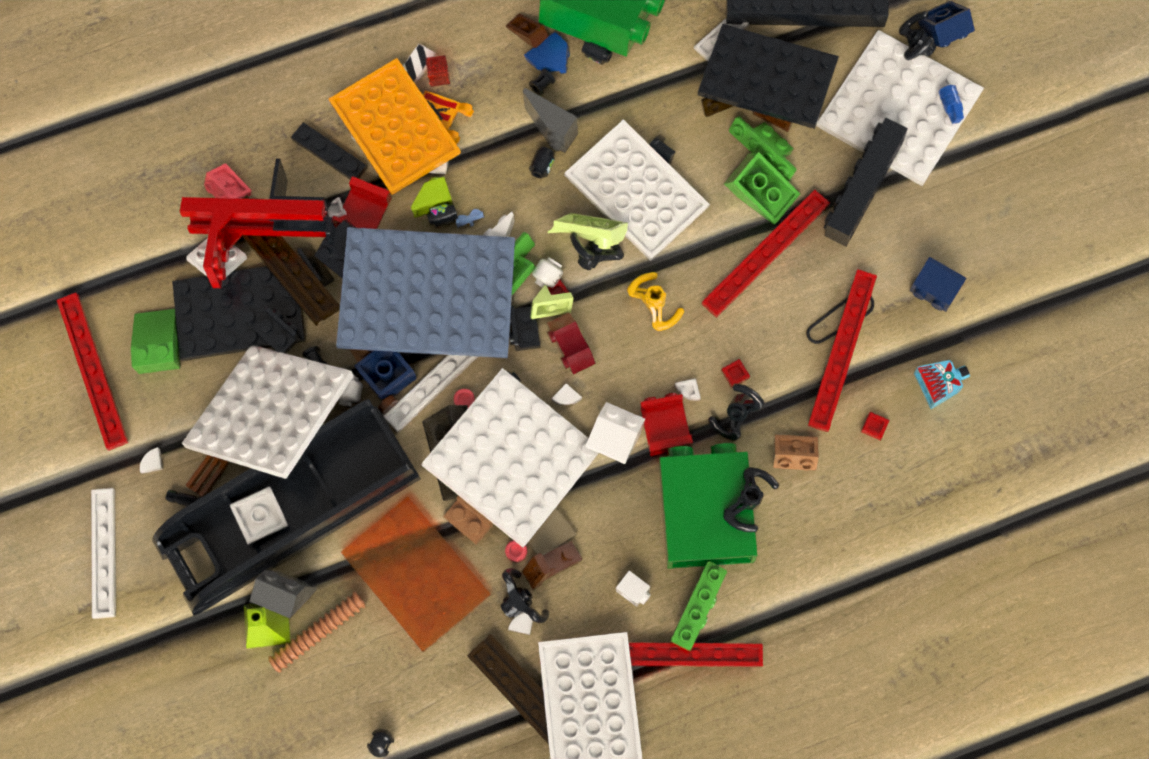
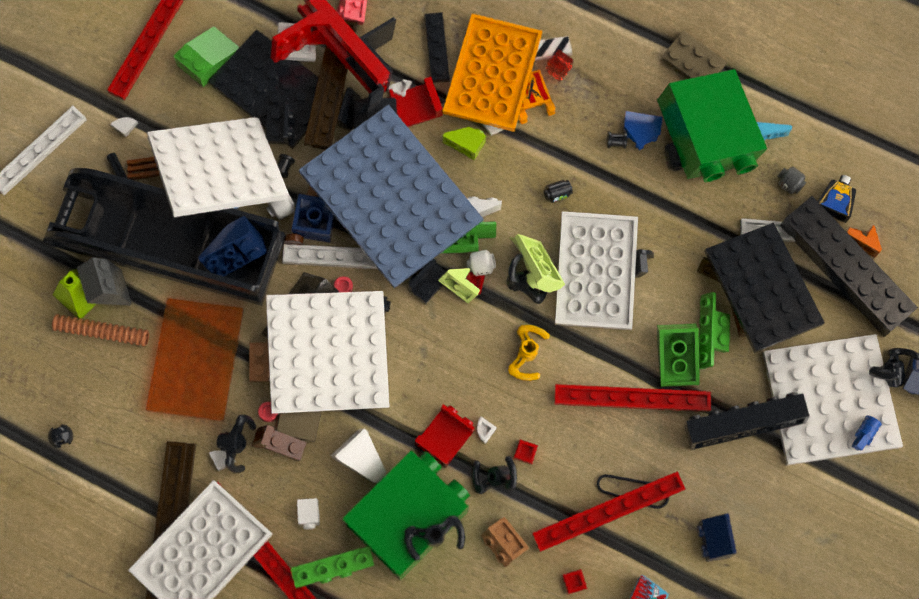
camera: 40 degrees right, 0 degrees up
white tile [230,487,288,545] -> none
black brick [427,203,458,228] -> none
light blue piece [455,209,484,228] -> none
reddish brown slope [506,13,548,48] -> none
dark grey slope [523,88,578,153] -> none
dark red brick [547,312,596,375] -> none
white tile [552,384,582,405] -> none
white slope [586,402,645,464] -> none
none -> dark blue slope [198,216,267,277]
none -> white slope [331,429,386,484]

